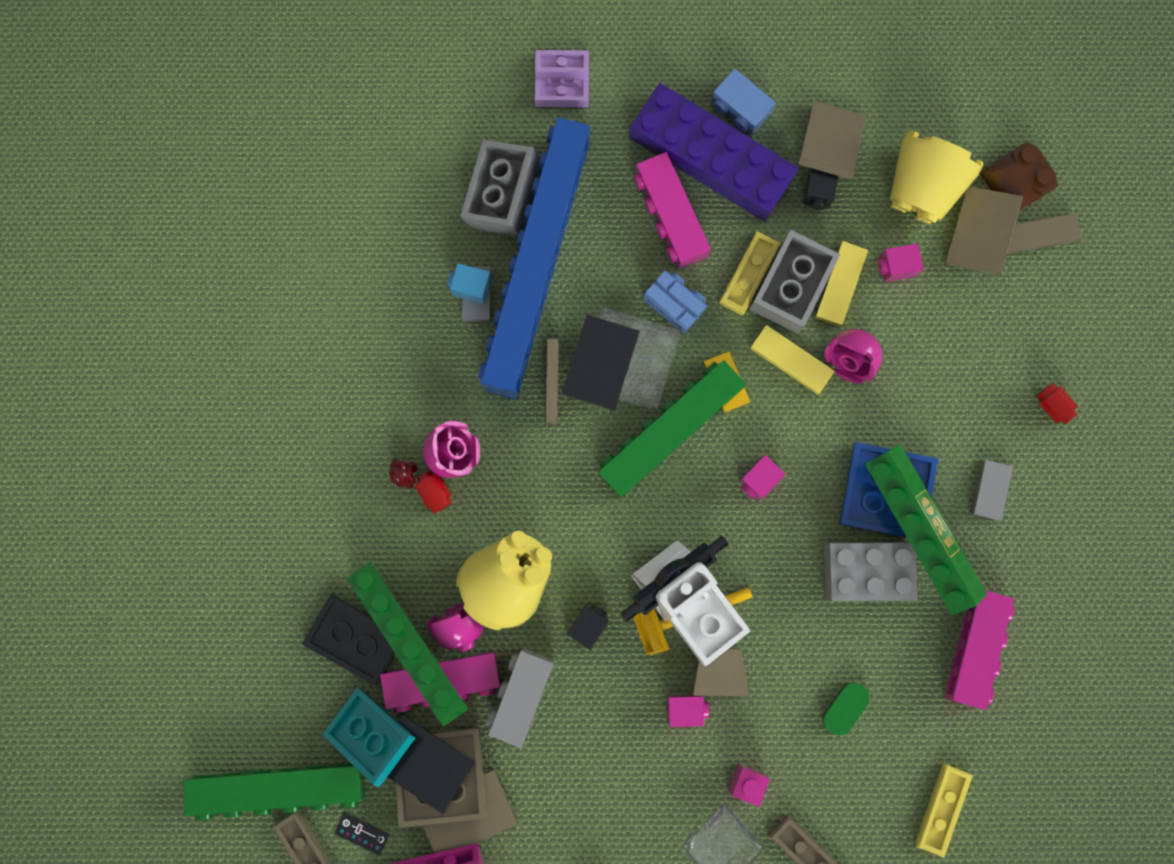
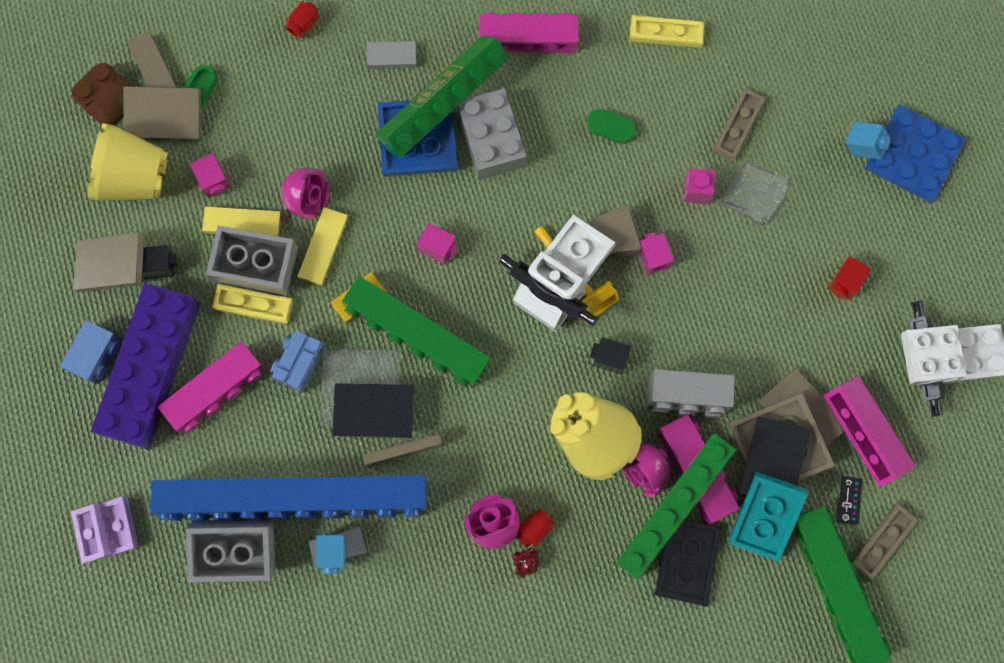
camera: 105 degrees left, 5 degrees down
none -> green tile [184,65,218,109]

